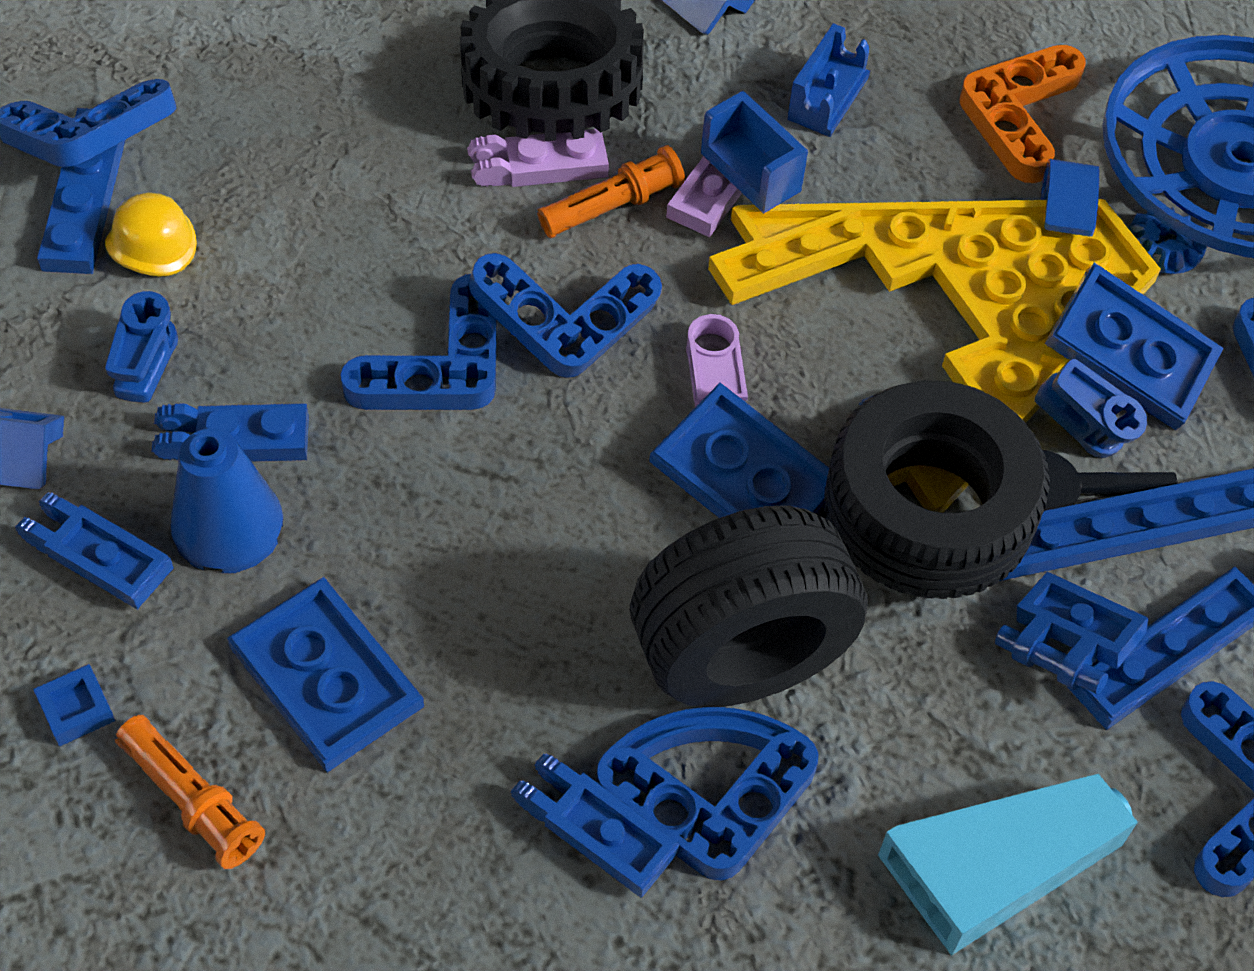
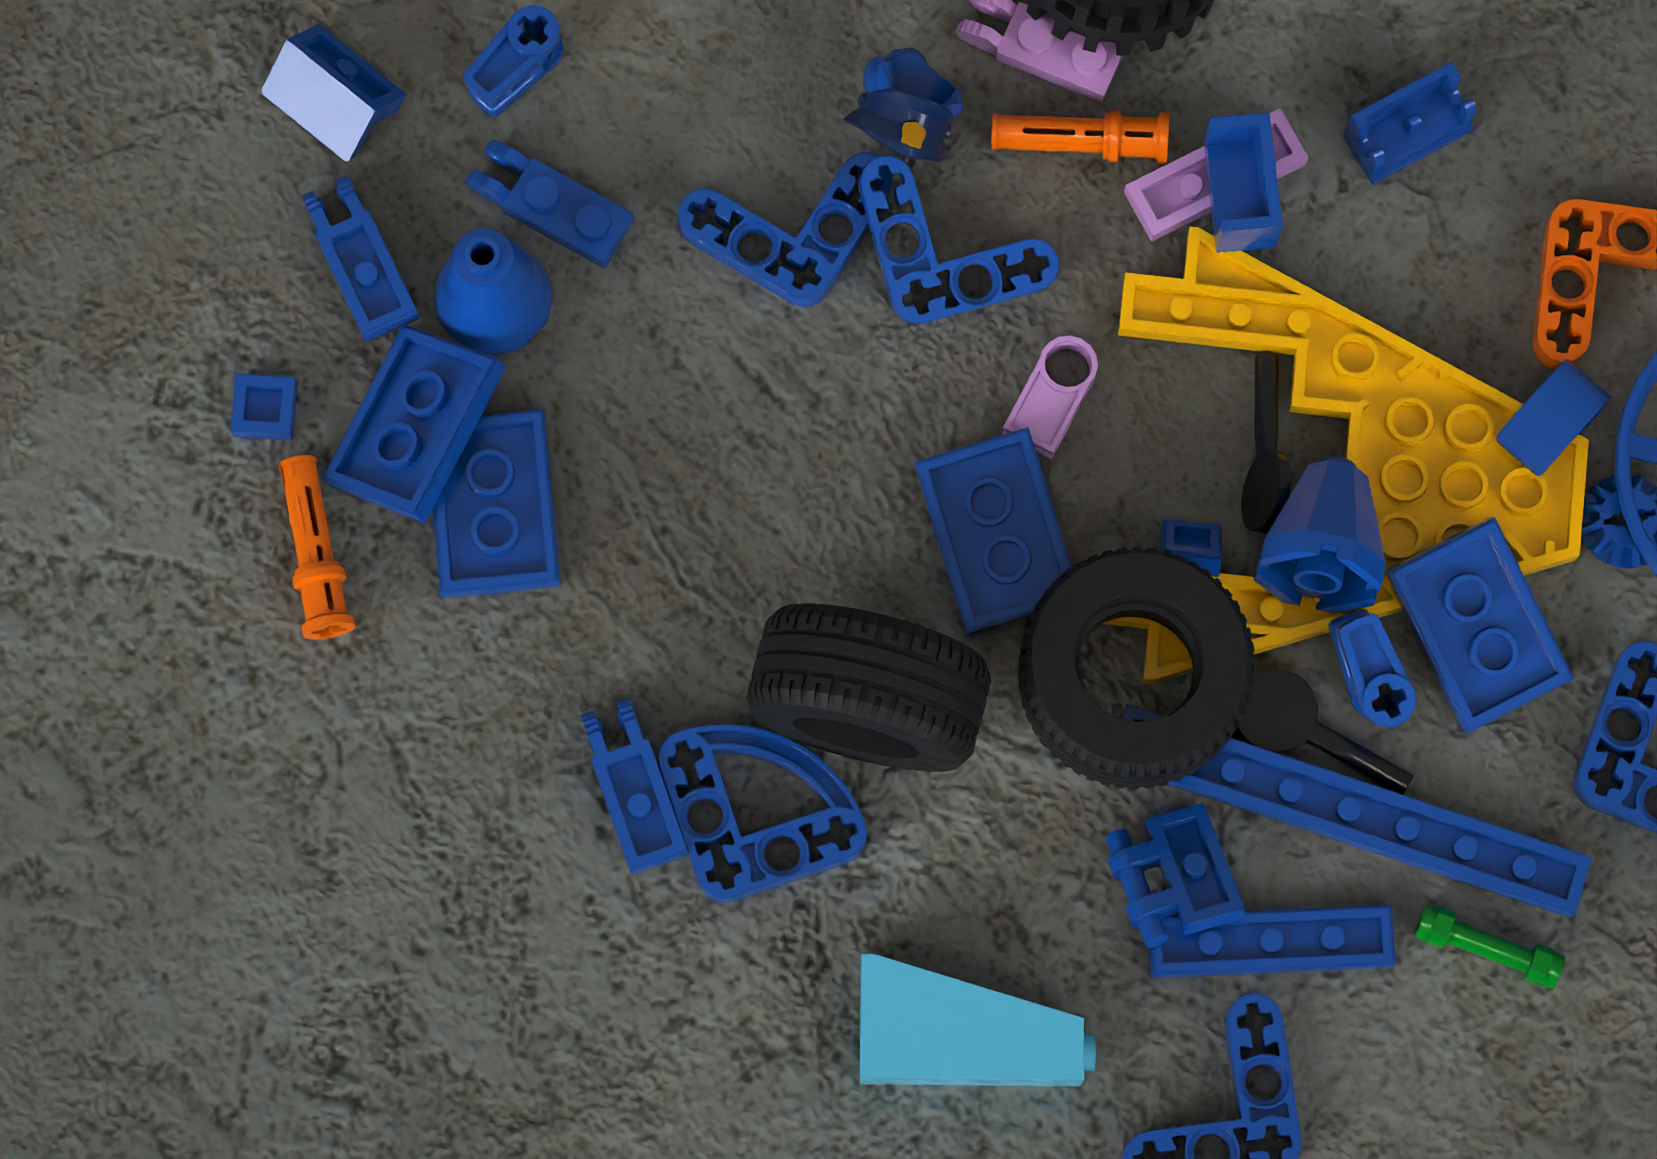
camera: 35 degrees right, 20 degrees up
none -> blue tile [321,324,507,524]
none -> piece [843,47,964,162]
none -> black piece [1241,352,1291,534]
none -> blue cone [1254,456,1386,613]

